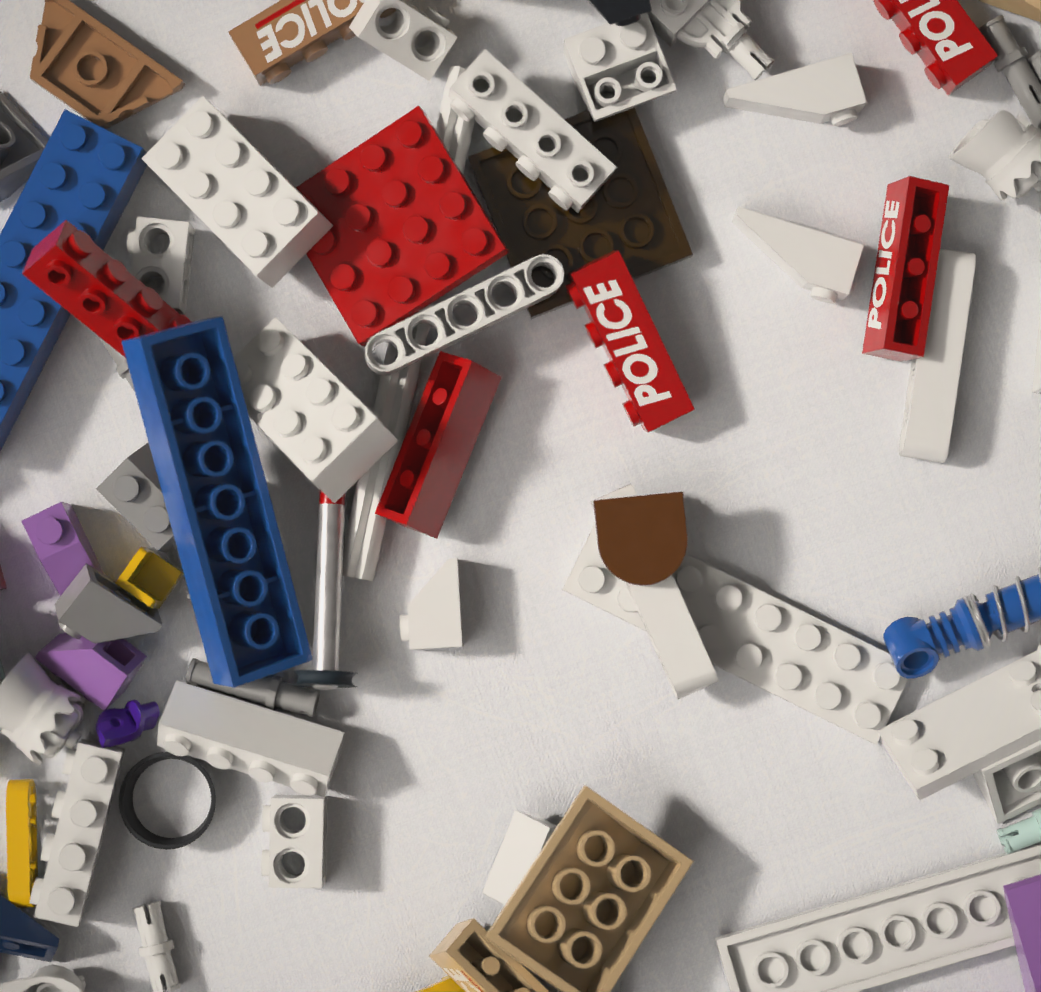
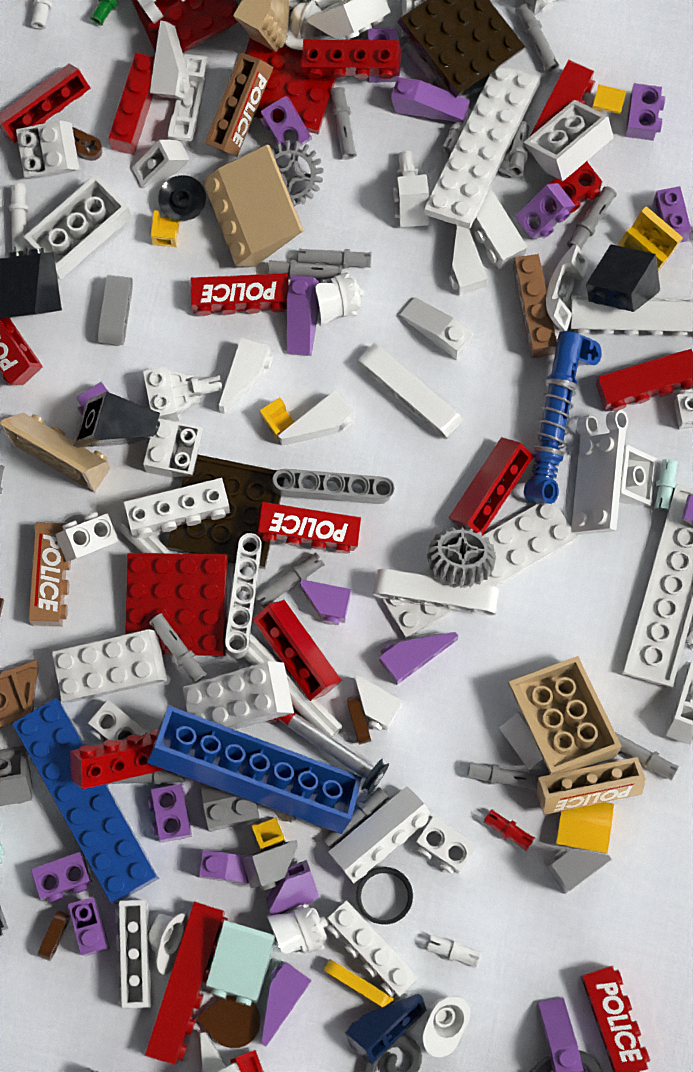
camera: 55 degrees left, 10 degrees down
dark purple piece [95,699,160,748] -> none
reddish brown tile [593,491,688,586] -> none
red brick [862,176,949,362] -> none
none -> medium lavender brick [148,784,192,843]
none -> light grey pin [149,613,207,684]
none -> light grey pin [255,552,325,609]
none -> yellow panel [259,397,294,440]
none -> light grey beam [271,469,395,504]
none -> medium lavender slope [287,275,319,356]
none -> medium lavender slope [300,579,351,625]
none -> reddish brown beam [346,695,371,745]
none -> medium lavender slope [379,632,458,685]
none -> light grey gear [427,526,496,588]
none -> red brick [448,437,534,535]
none -> light grey pin [468,762,542,790]
none -> red pin [483,809,535,851]

